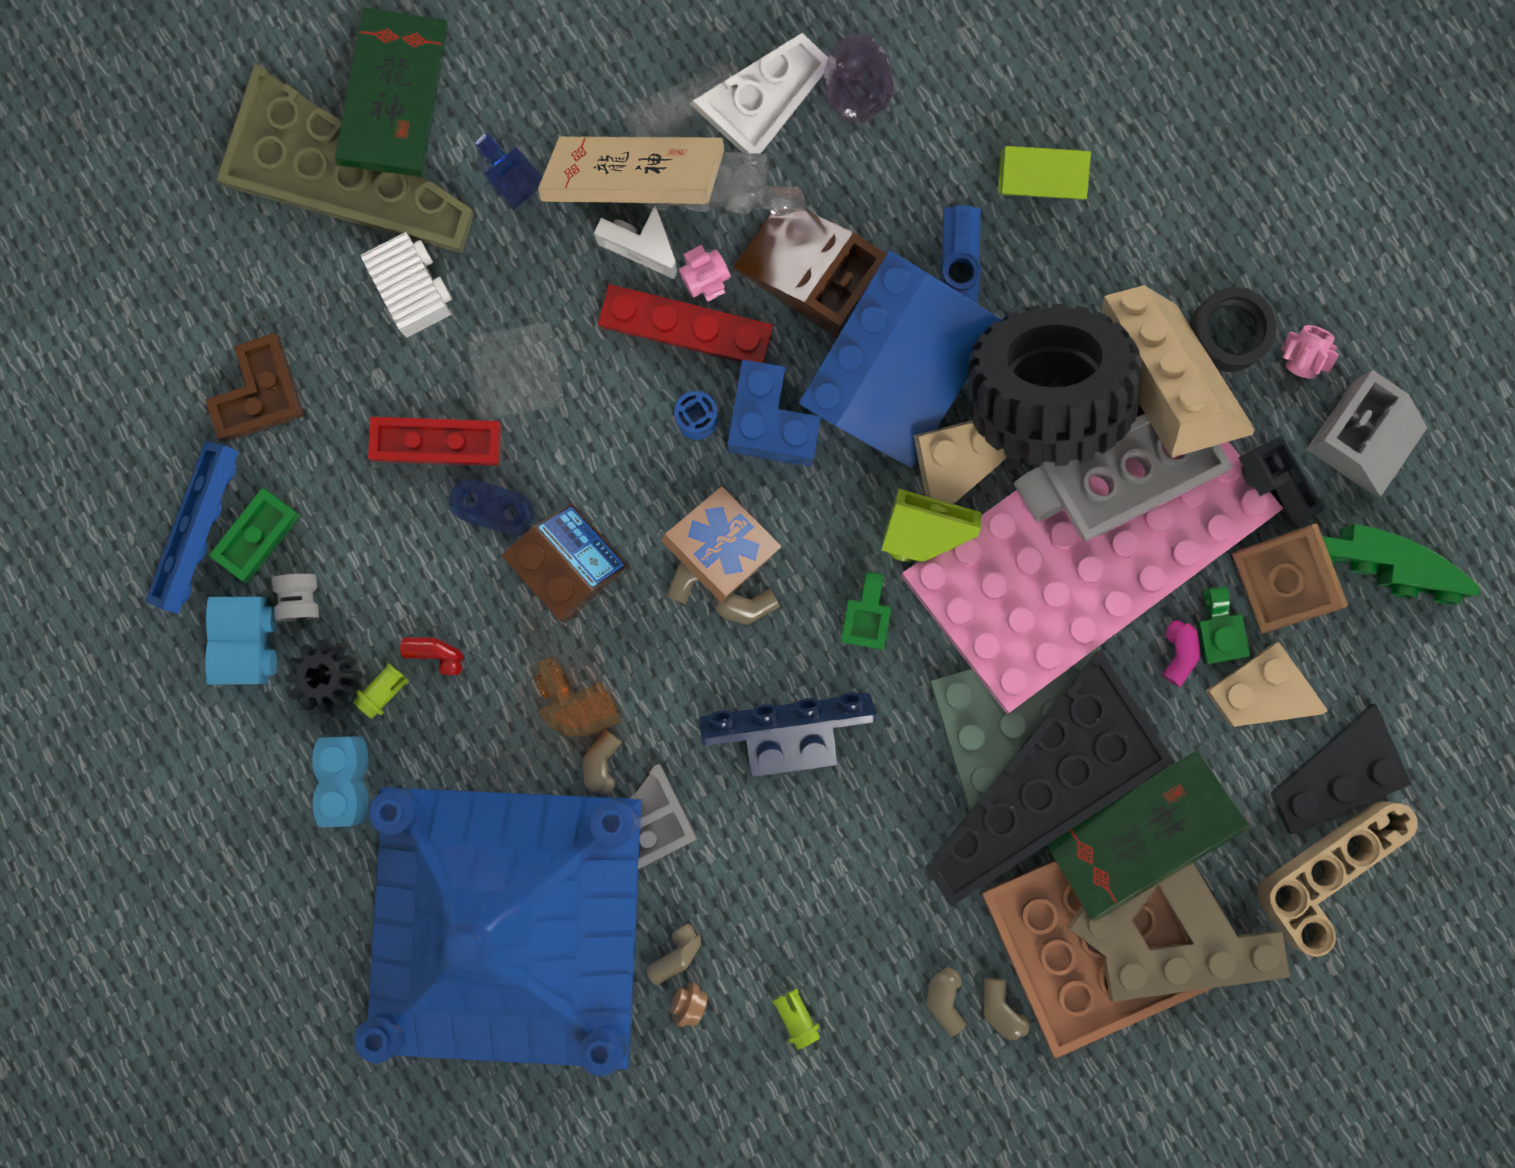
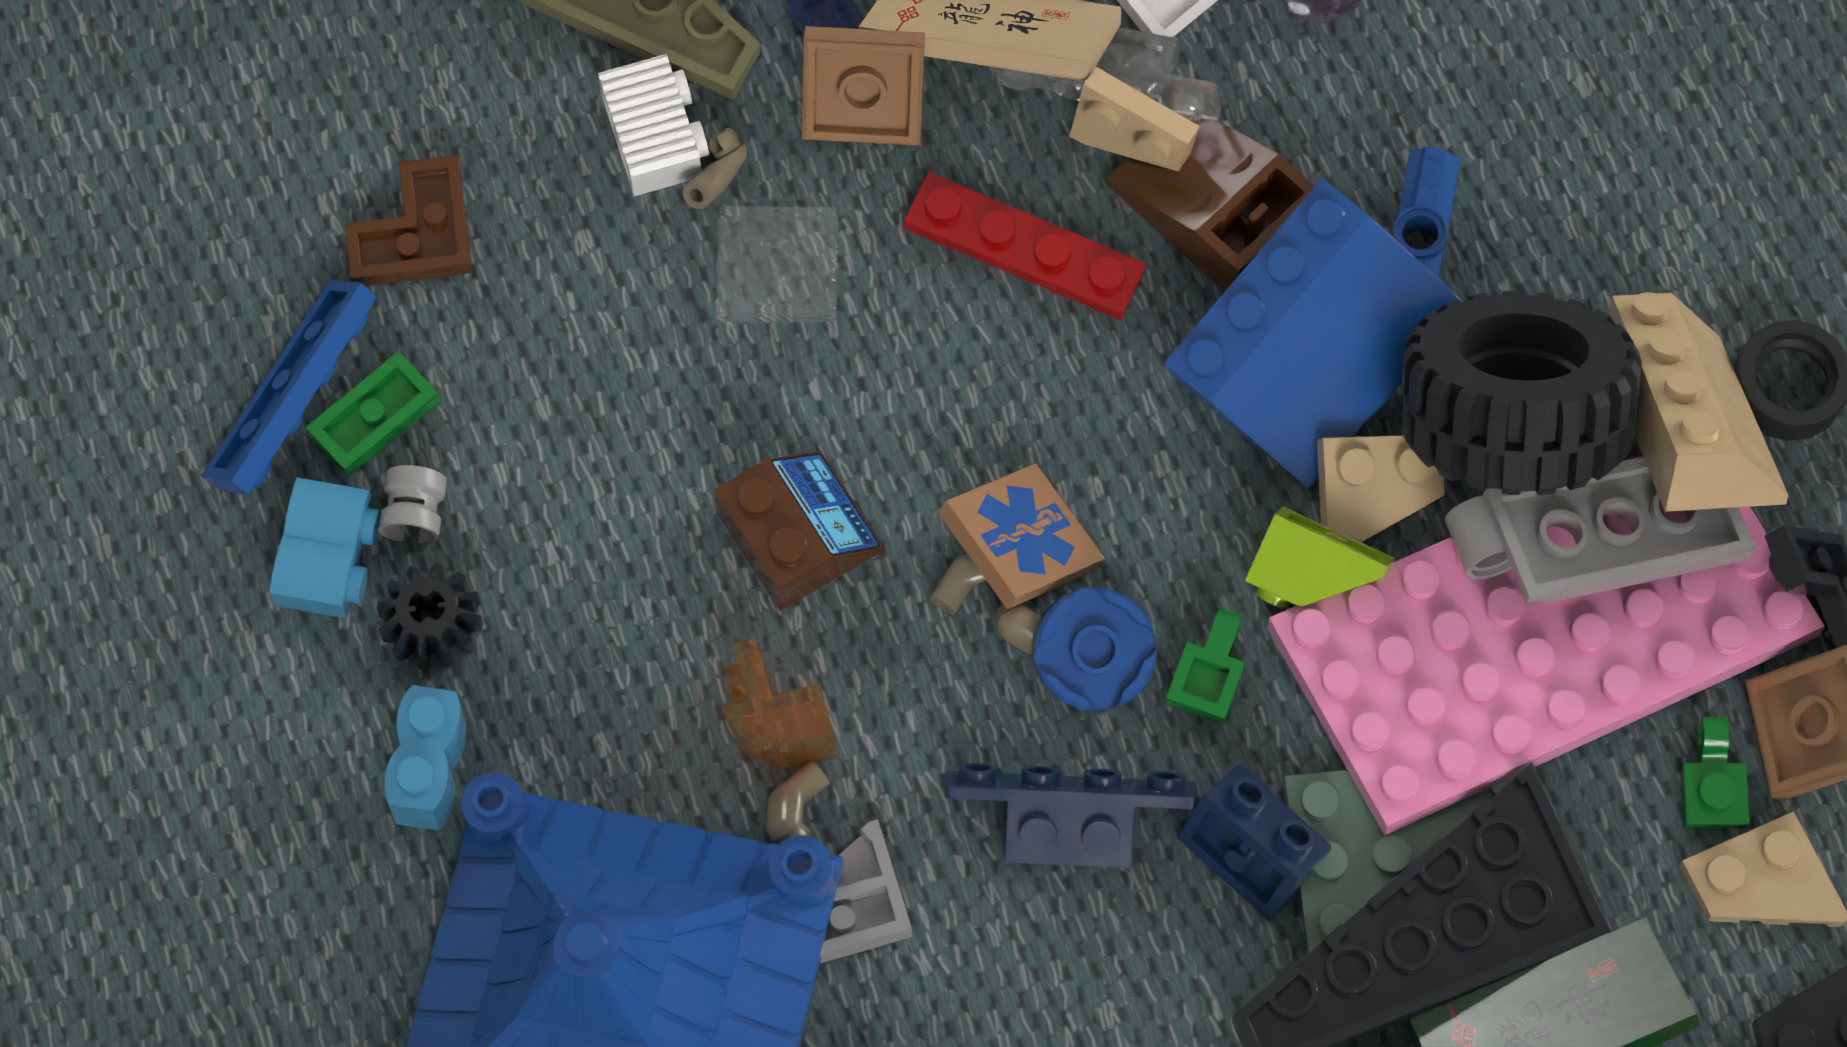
camera: 10 degrees right, 15 degrees down
lime pin [353,663,410,719] -> none
red plate [368,417,502,466] -> none
red arm [400,637,465,675] -> none
clear blue plate [449,479,535,535] -> none
white slope [594,206,677,279] -> none
blue wheel [674,391,718,440] -> none
bright pink gear [678,245,731,302] -> none
blue brick [727,360,821,467] -> none
lime hinge [998,146,1091,200] -> none
dark pink arm [1162,620,1200,688] -> none
none -> dark tan arm [683,128,747,209]
none -> medium nougat tile [802,26,925,146]
none -> blue tile [1032,588,1156,711]
none -> tan wing [1069,67,1200,172]
none -> dark blue bracket [1176,766,1331,921]

